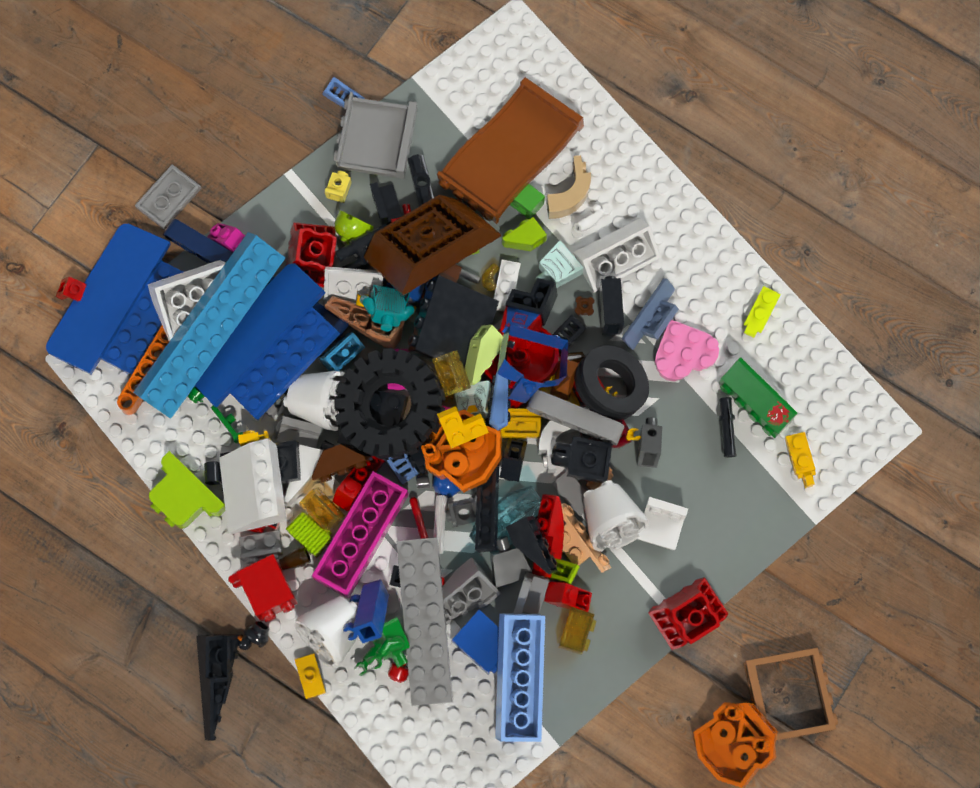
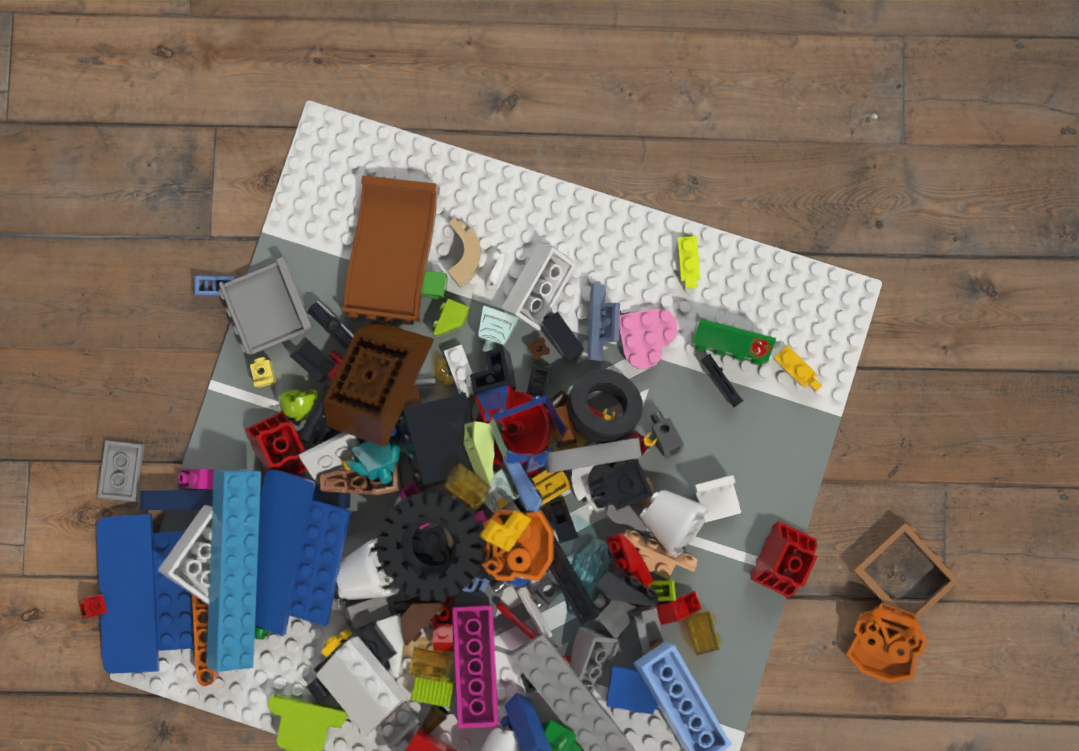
camera: 25 degrees left, 10 degrees up
green piece [211,406,243,443] -> none
dark azure brick [319,332,365,371] -> none

